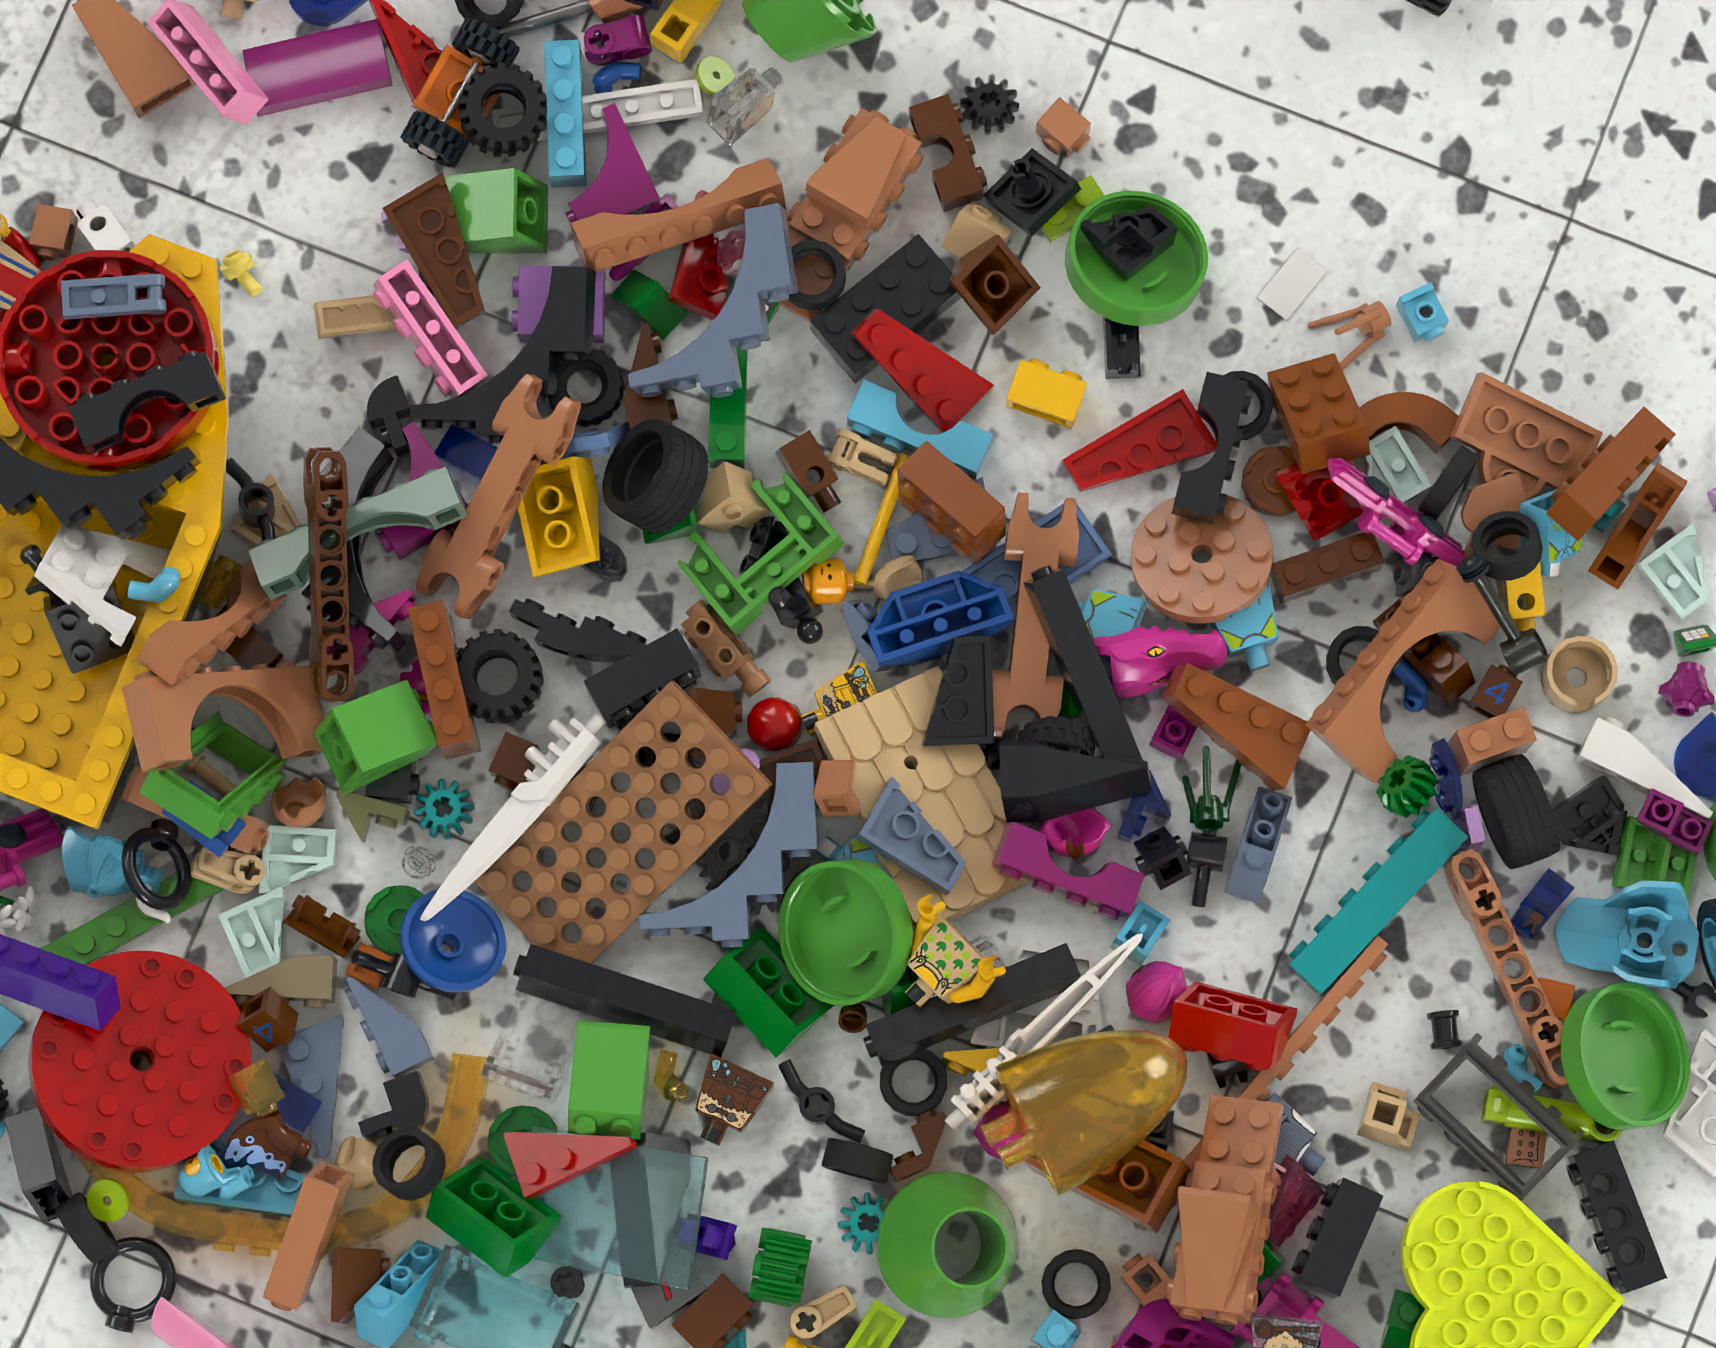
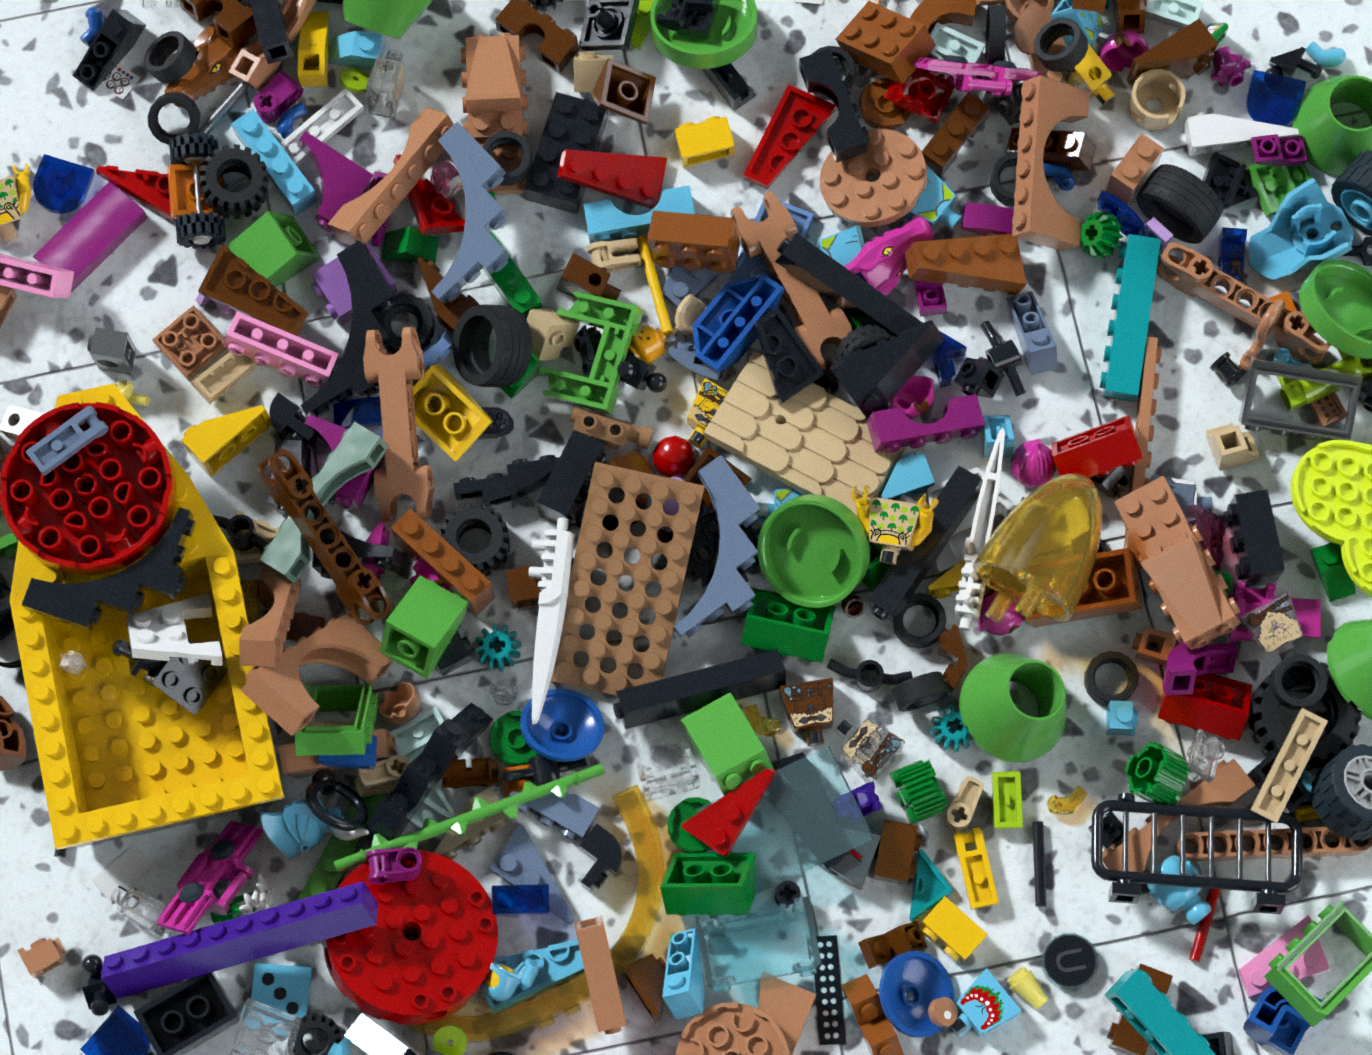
camera: 35 degrees left, 5 degrees down
black arch [68,351,226,455] -> none
medium azure arm [128,567,180,603] -> none
reddish brown arm [218,1111,312,1180] -> none
clear yellow brick [228,1058,285,1118] -> none
reddish brown brick [238,987,299,1053] -> none
tan piece [335,1136,379,1191] -> none
olive slope [336,789,410,843] -> none
black tyre [372,1127,446,1201] -> none
nougat panel [813,760,860,817] -> none
sand blue wing [855,776,967,895] -> none
dark green plant [1182,746,1242,831] -> none
pearl dark grey piece [1457,553,1549,675] -> none
reddish brown brick [1467,664,1523,719] -> none
none -> dark grey brick [87,327,137,375]
none -> nougat tile [152,305,227,381]
none -> yellow slope [181,405,272,478]
none -> medium azure slope [328,31,385,71]
none -> bright green plant [333,763,605,872]
none -> black arch [355,702,493,851]
none -> magenta piece [365,847,422,885]
none -> torso [835,719,905,783]
none -> medium azure slope [881,452,935,501]
none -> magenta slope [961,203,1014,236]
none -> dark pink hair [1098,30,1149,72]
none -> reddish brown slope [1127,19,1218,84]
none -> nougat animal [1239,299,1285,371]

